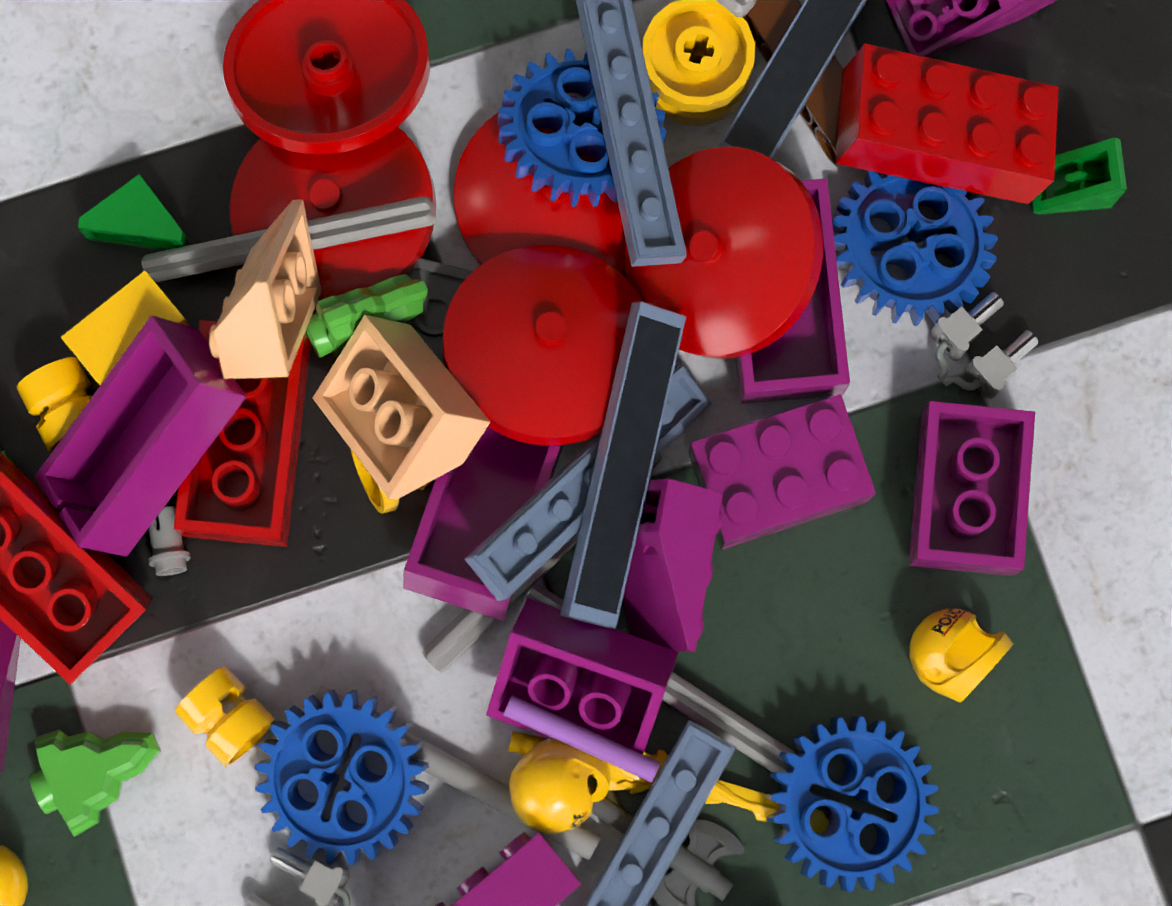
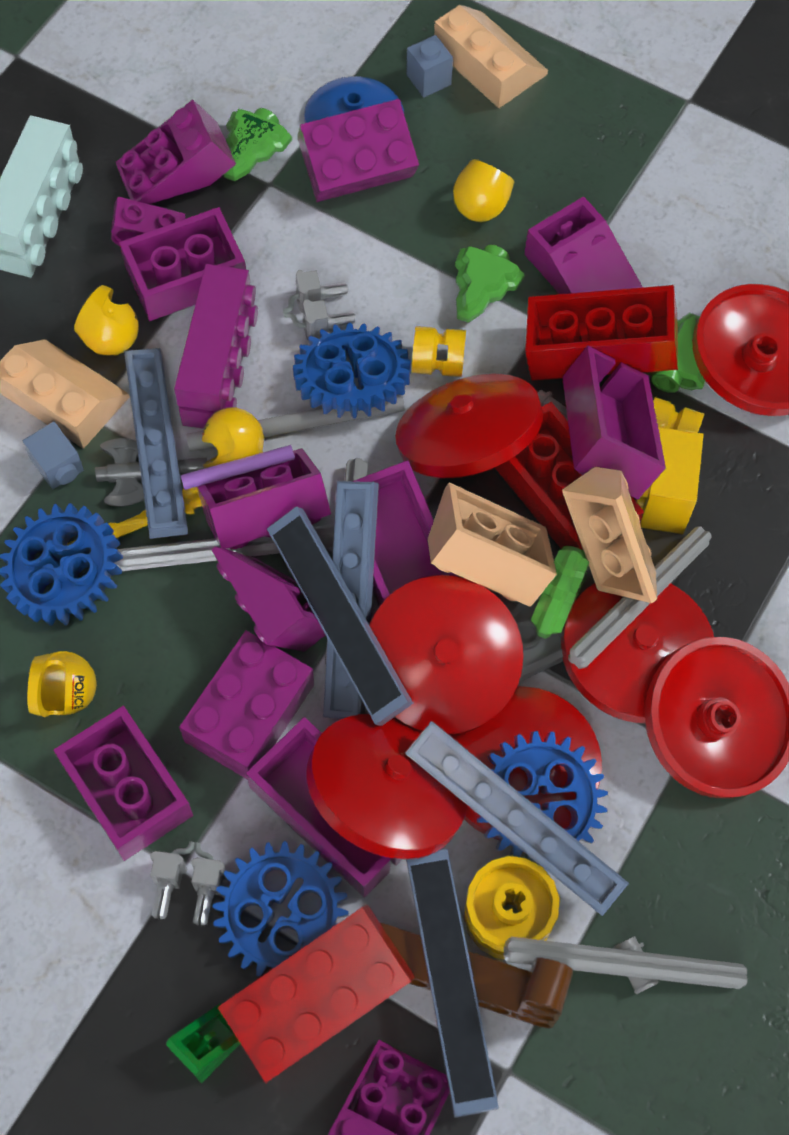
camera: 140 degrees right, 15 degrees down
green slope [78,174,190,250] -> none
none -> red dish [395,374,543,478]

